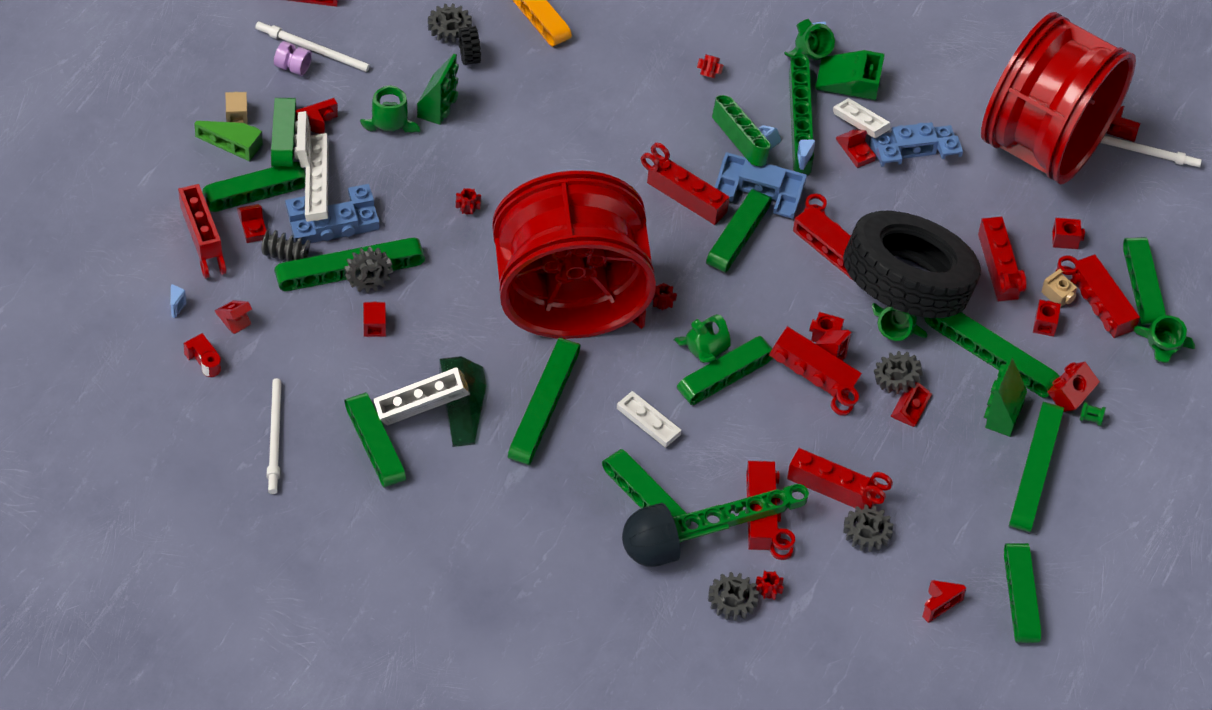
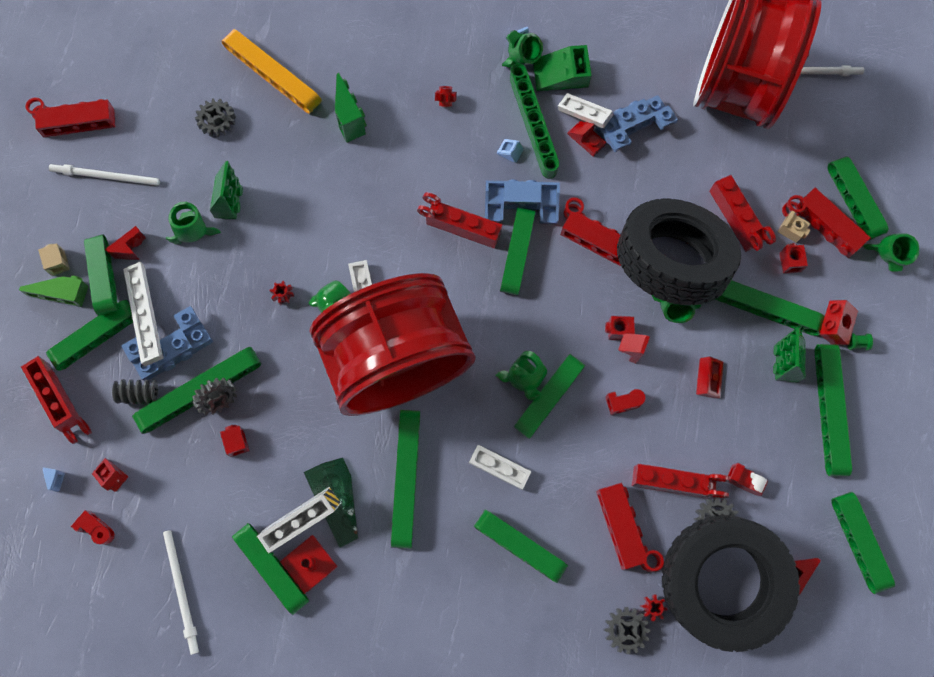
camera: 15 degrees left, 20 degrees up
red slope [237,204,266,243] -> none
lavender wheel [274,41,312,76] -> none
white plate [294,111,311,168] -> none
black tyre [458,26,481,65] -> none
piece [622,484,809,567] -> none
red gear [652,283,677,310] -> none
green beam [712,95,771,166] -> none
red hinge [769,326,862,416] -> none
light blue slope [797,140,815,170] -> none
dark grey gear [874,351,923,394] -> none
red brick [1052,218,1085,249] -> none
none -> red tile [280,535,338,594]
none -> green slope [335,73,367,143]
none -> red leg [605,389,646,415]
none -> black tyre [662,515,800,652]
none -> red leg [727,463,768,496]

